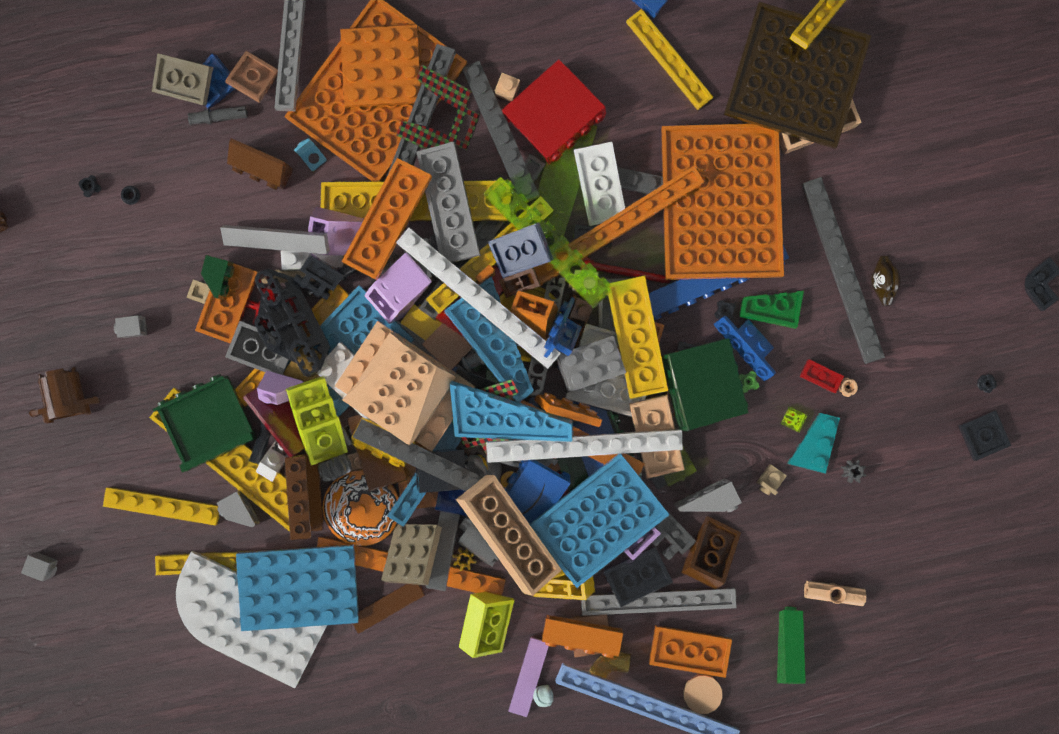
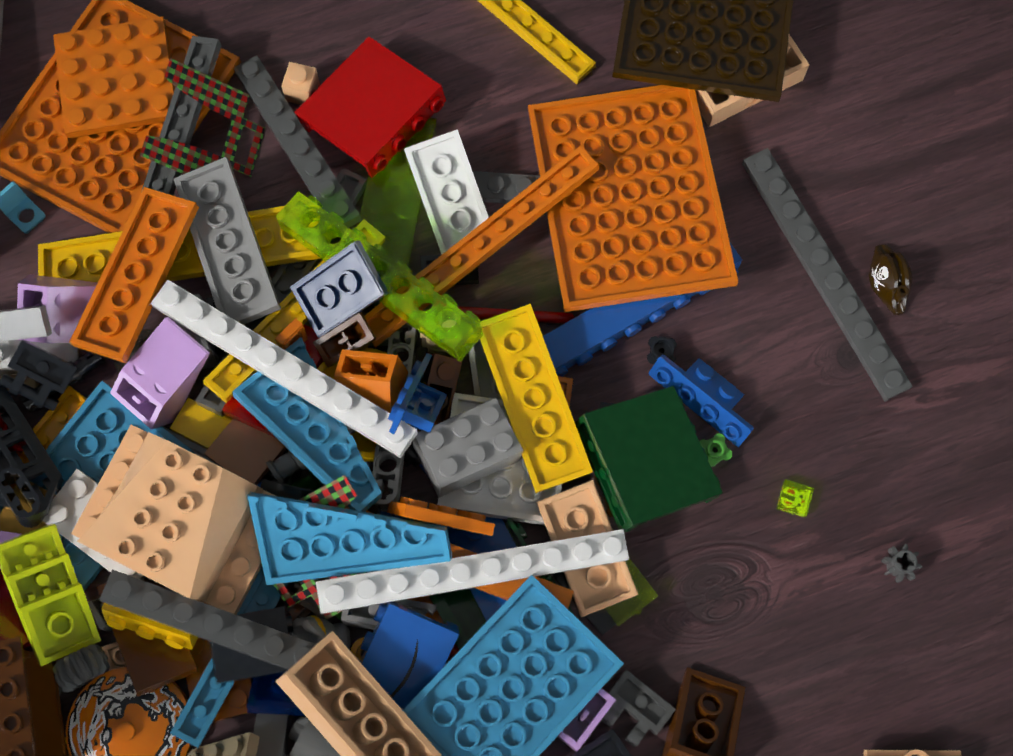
camera: 10 degrees left, 15 degrees down
light grey slope [673,478,742,512] -> none
green wing [739,291,804,329] -> none
tan bracket [756,464,787,495] -> none
teal wing [787,413,840,474] -> none
red plate [799,359,844,393] -> none
light nougat plate [838,378,858,397] -> none

